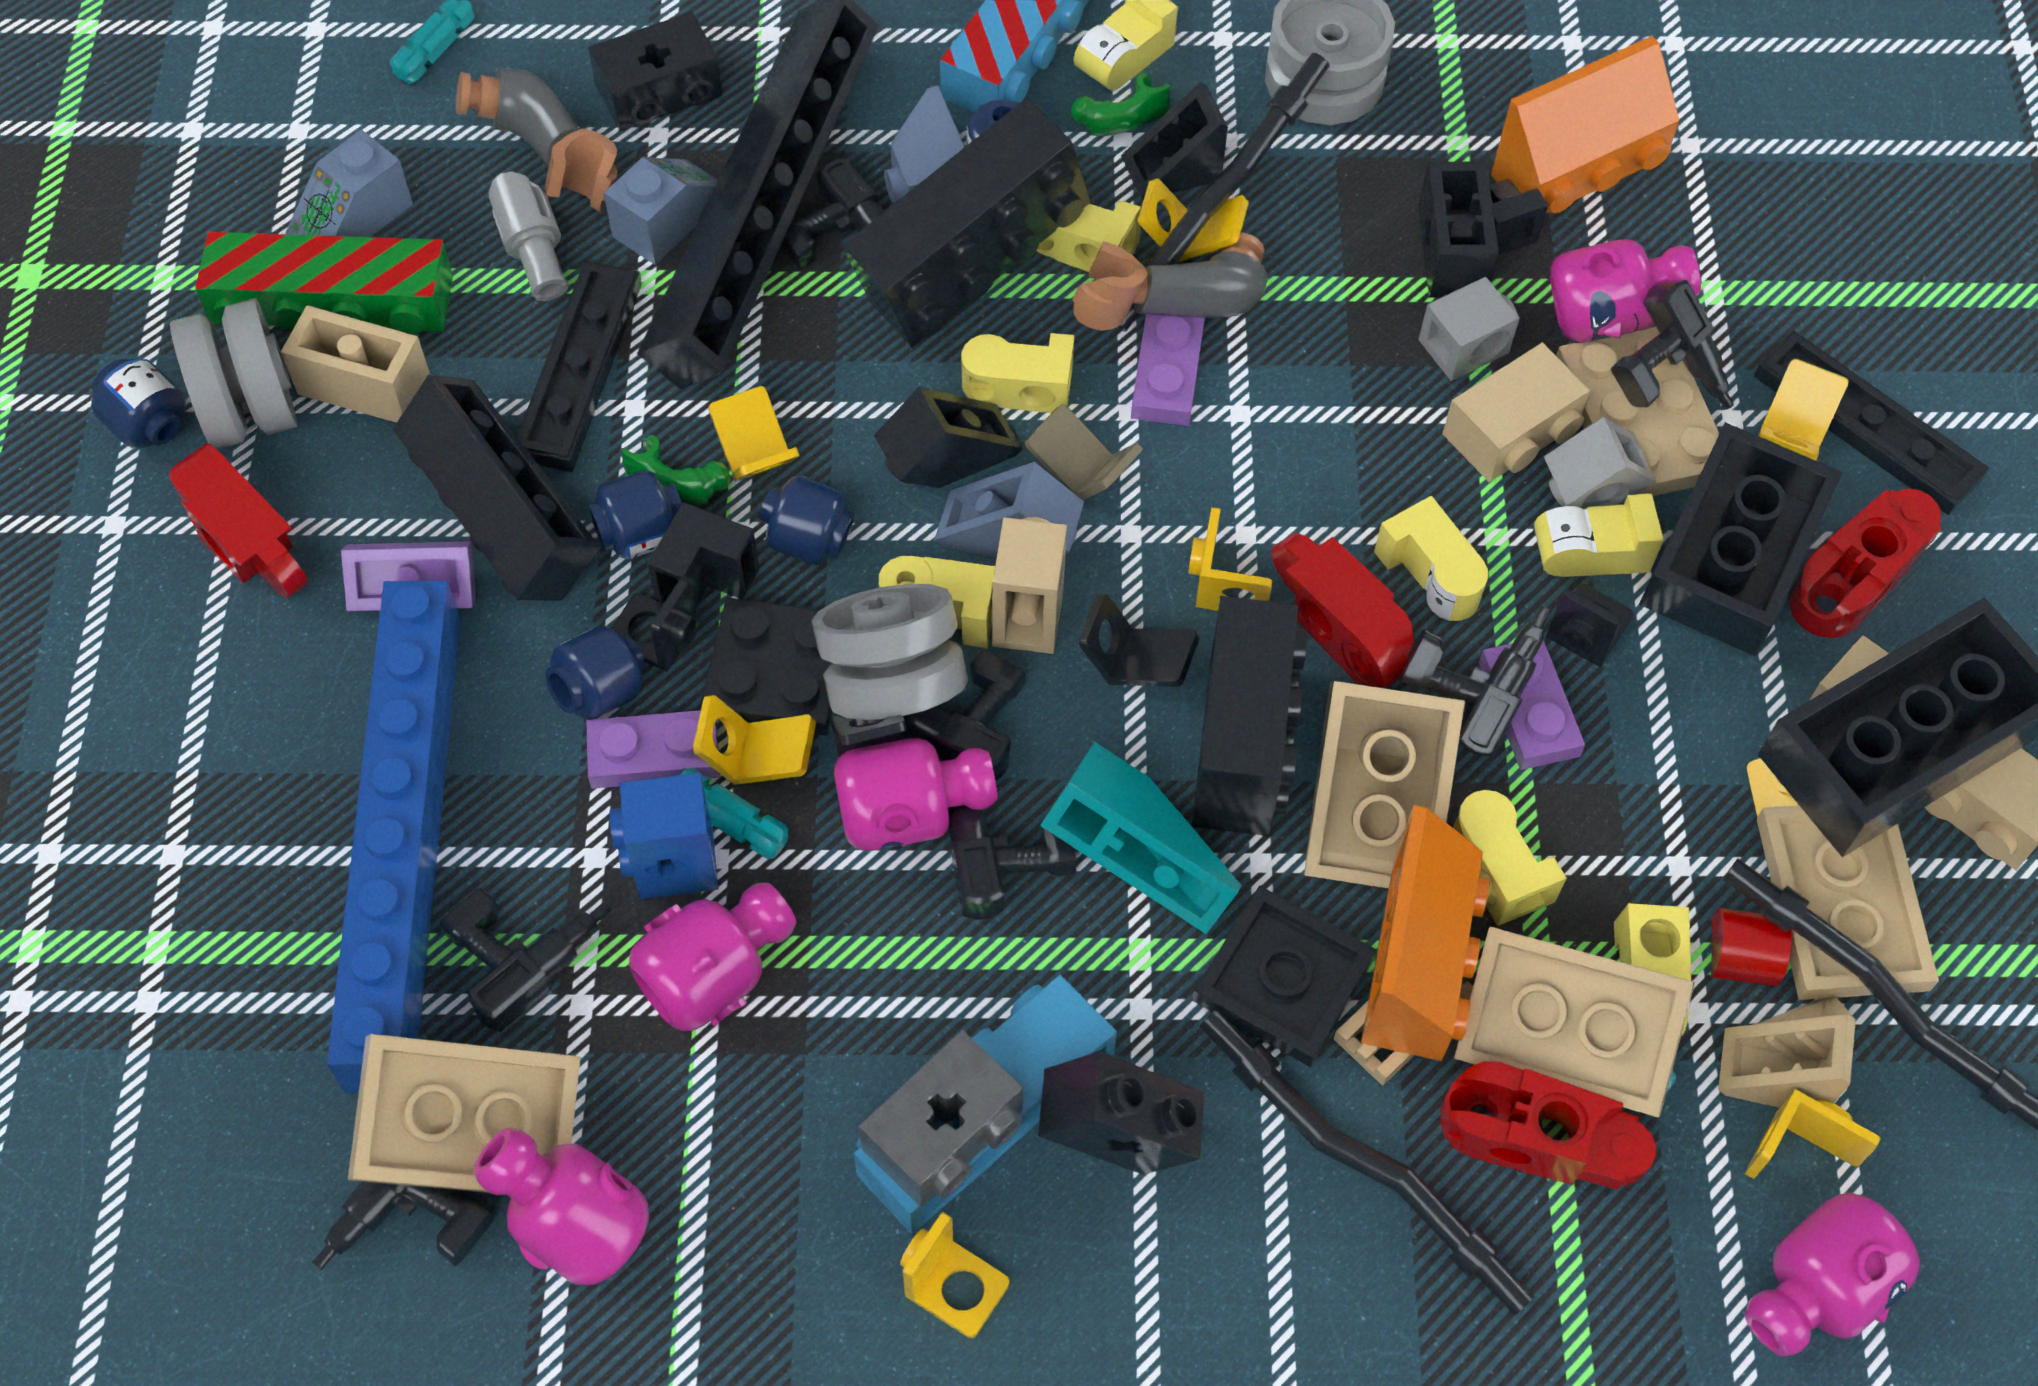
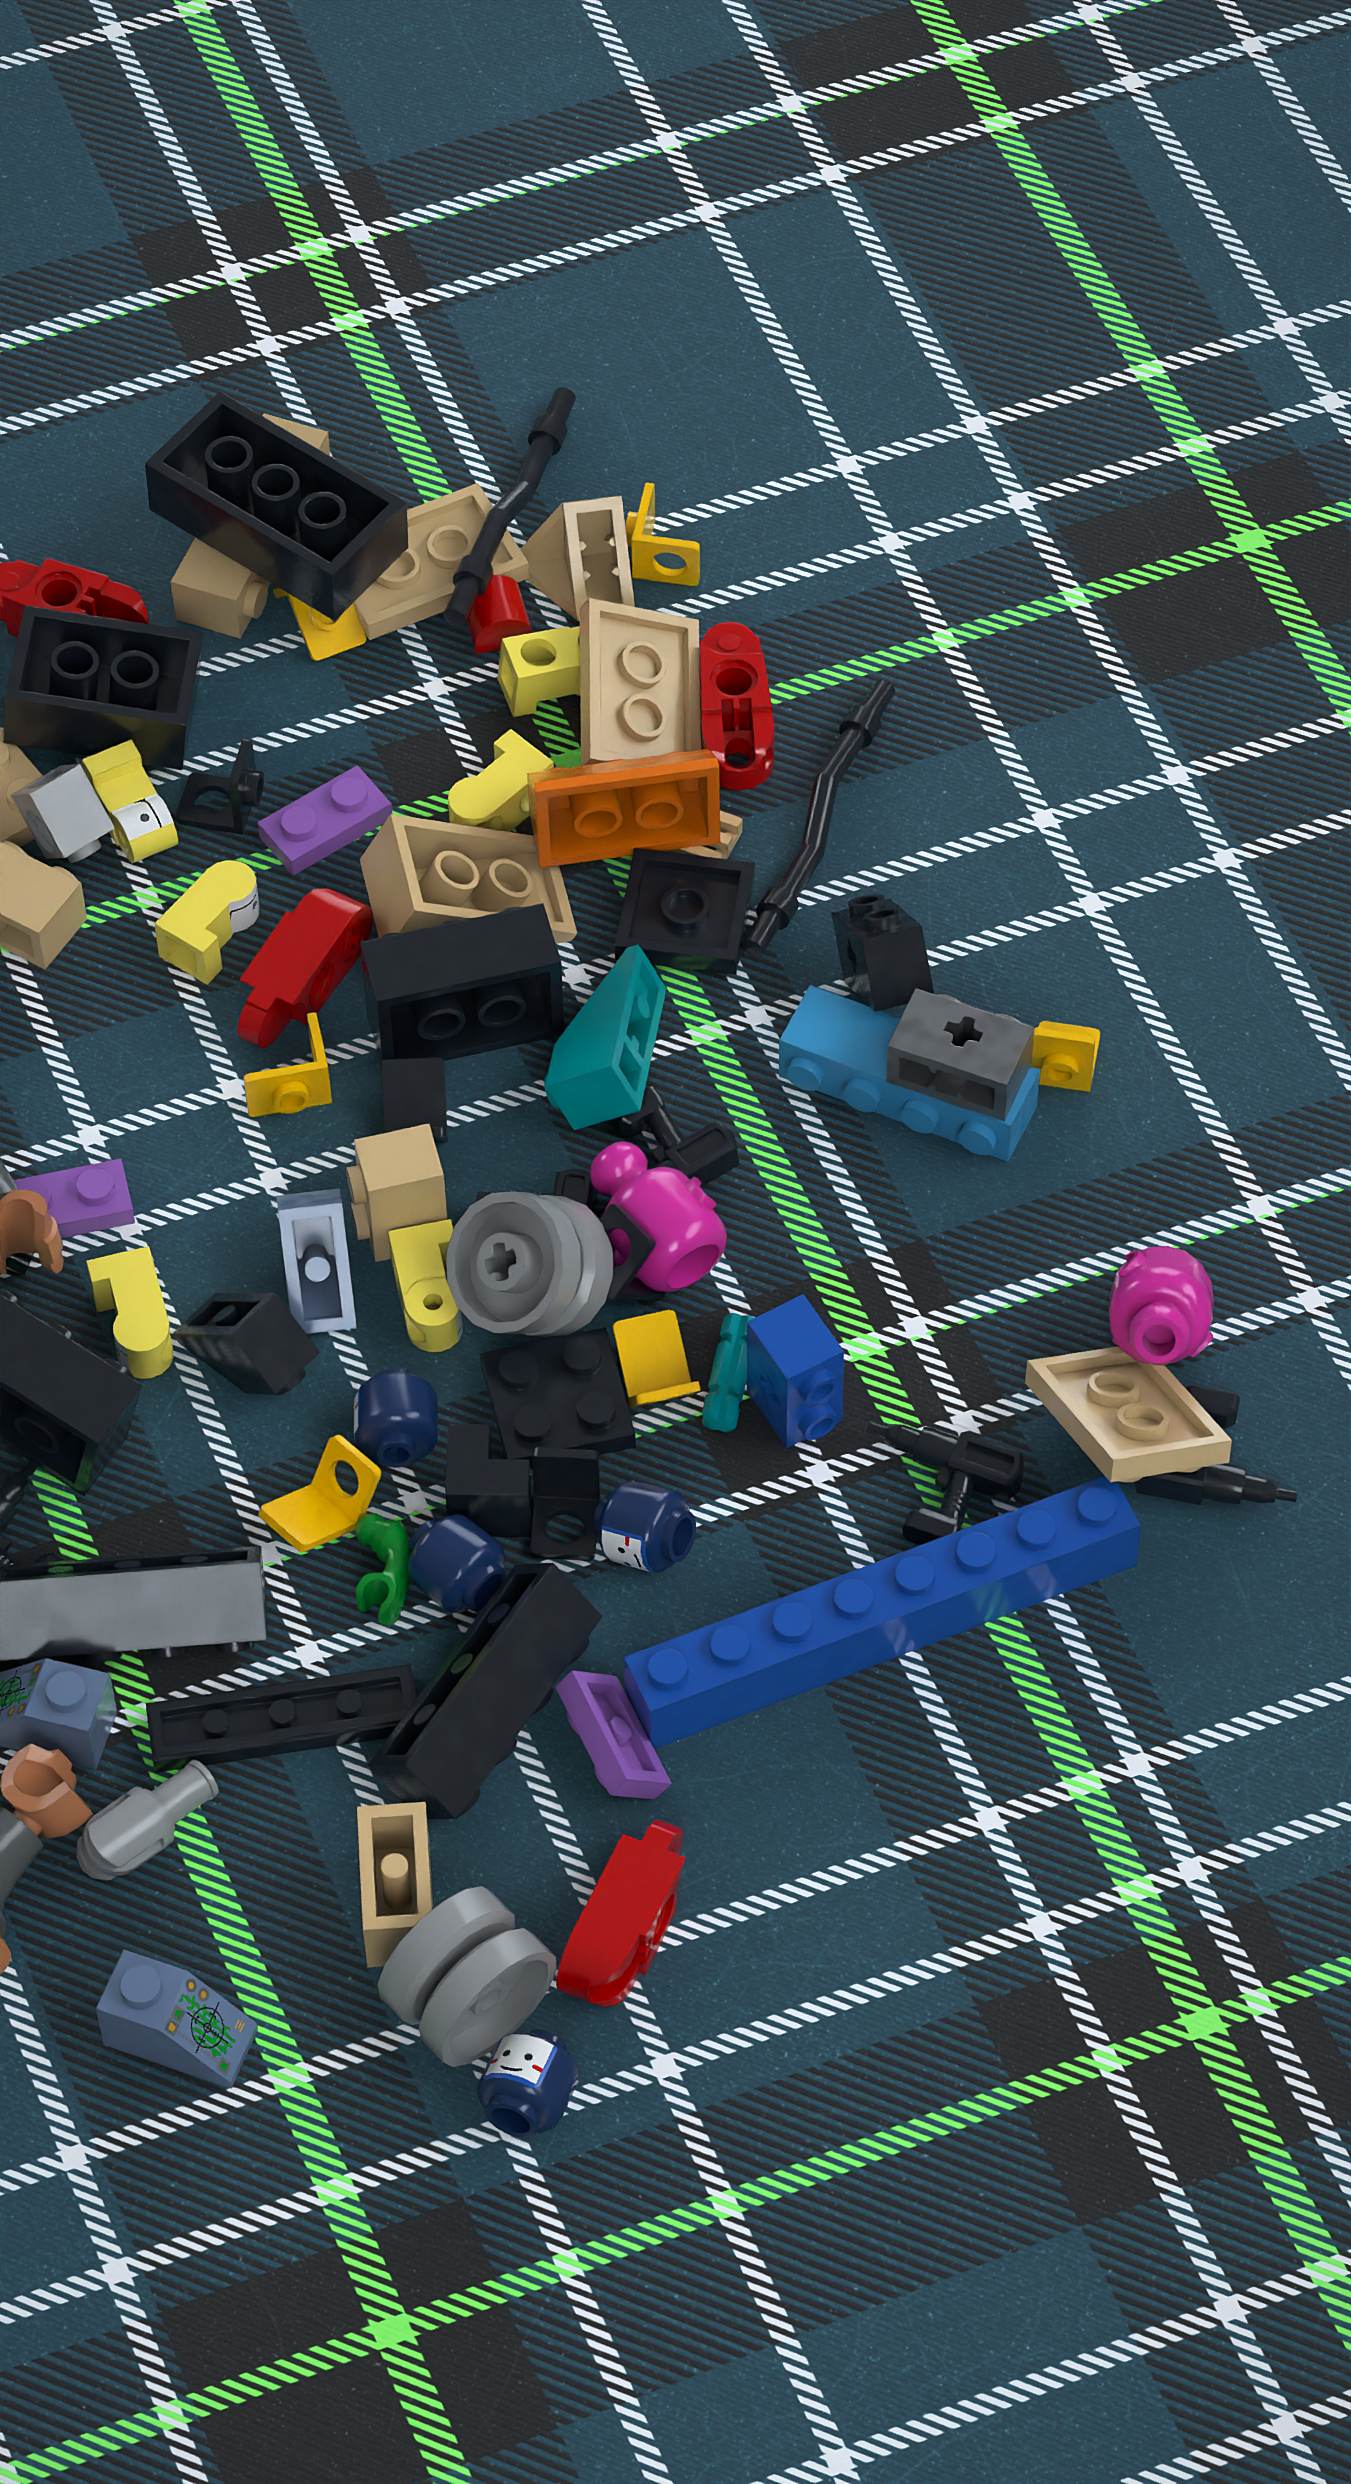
camera: 110 degrees left, 5 degrees down
green brick [195,232,453,334] -> none
medium lavender plate [586,710,720,789] -> none
dark pink piece [629,883,796,1032] -> none
dark tan bracket [1025,405,1143,500] -> none
black piece [1399,606,1551,756] -> none
dark pink piece [1745,1192,1920,1357] -> none

